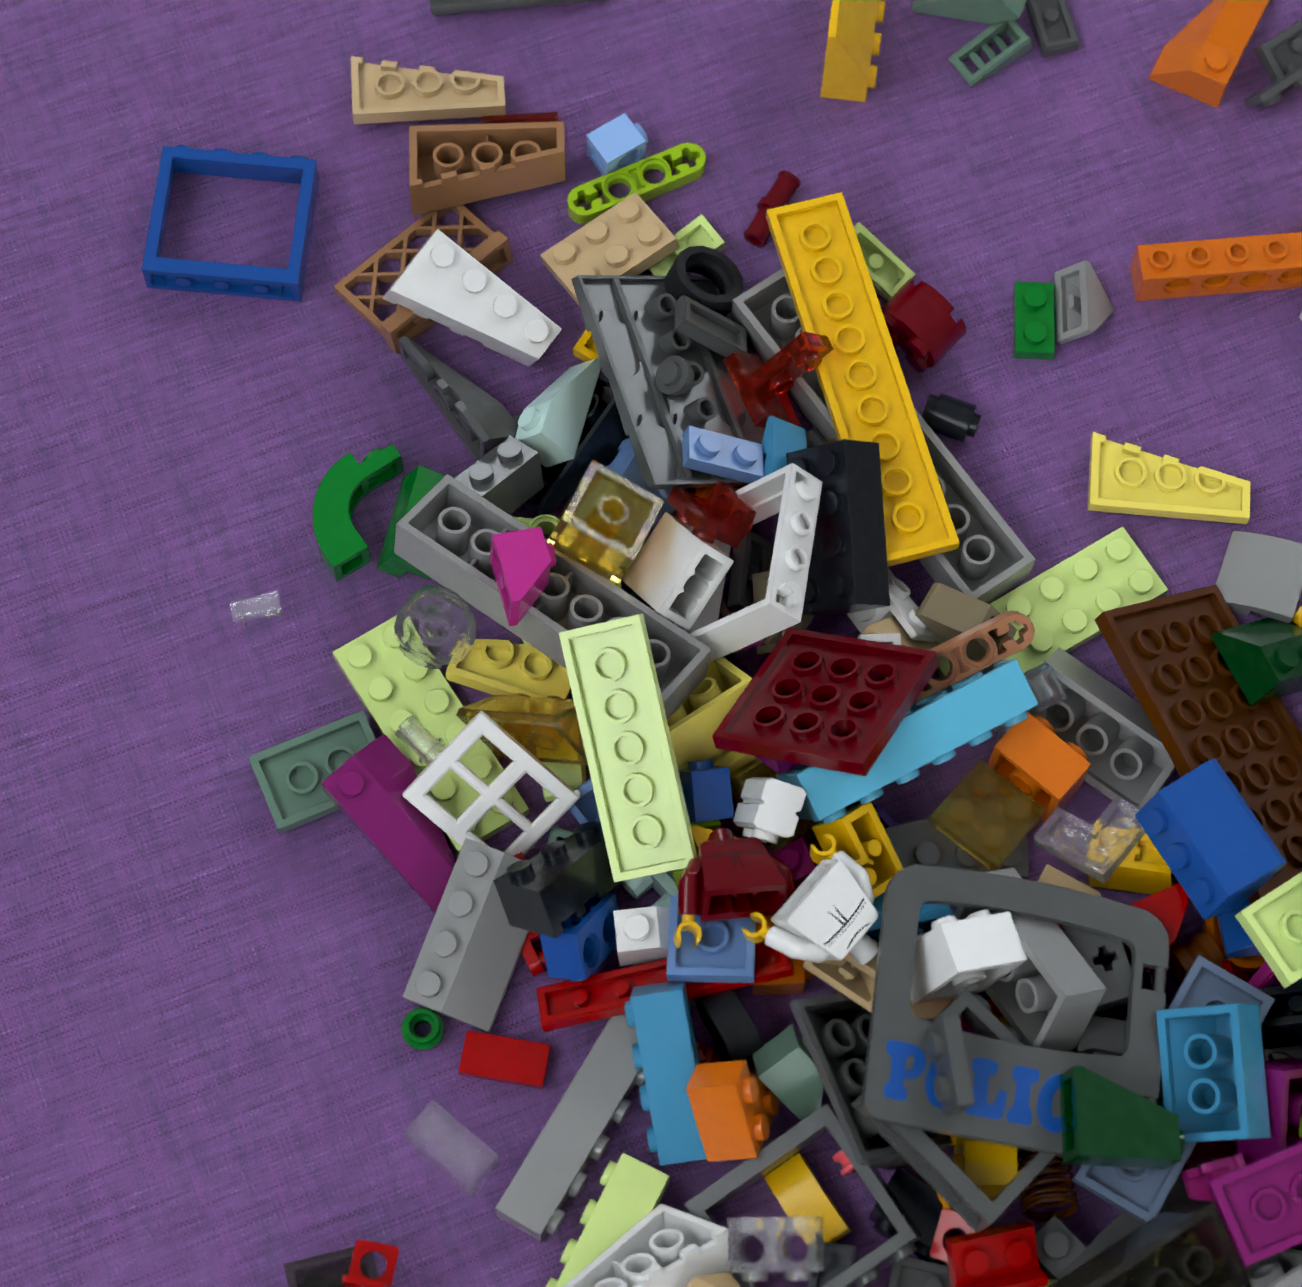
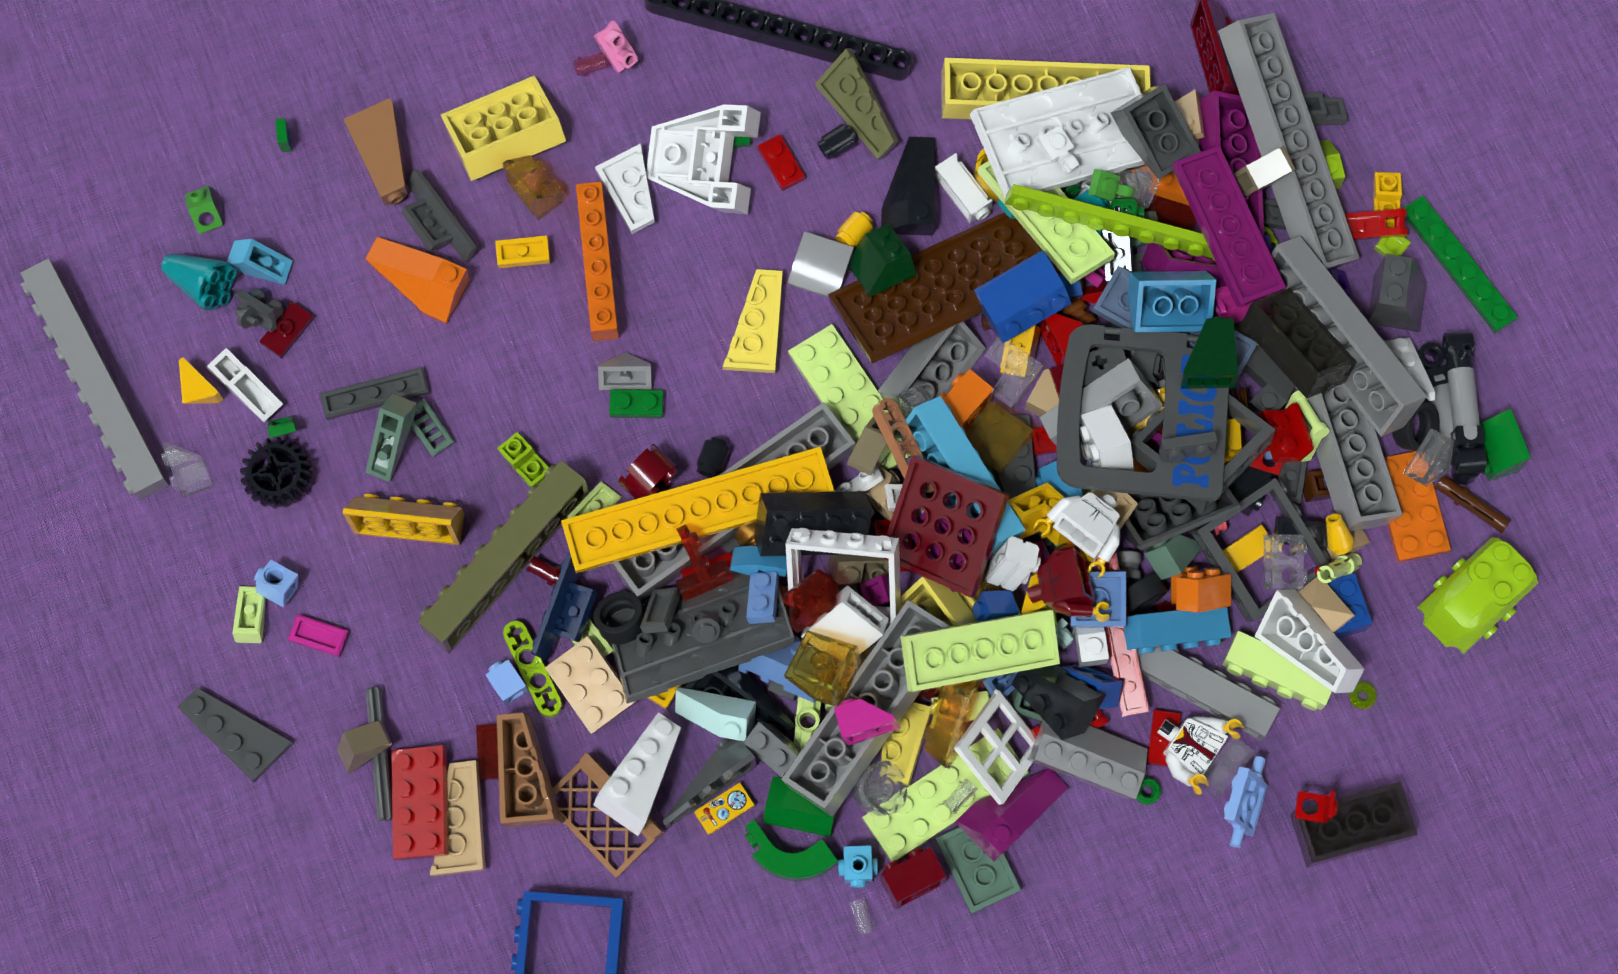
camera: 90 degrees left, 5 degrees up
none -> red plate [392,745,449,860]
none -> olive brick [418,460,589,654]
none -> yellow plate [495,235,550,269]
none -> lime slope [497,432,549,488]
none -> dark blue bracket [531,552,598,660]
none -> yellow tile [694,782,755,836]
none -> medium azure brick [838,846,878,888]
none -> dark red brick [880,847,946,910]
none -> light grey wheel [1116,551,1141,584]
none -> white torso [1157,716,1244,795]
none -> light blue plate [1224,756,1268,848]

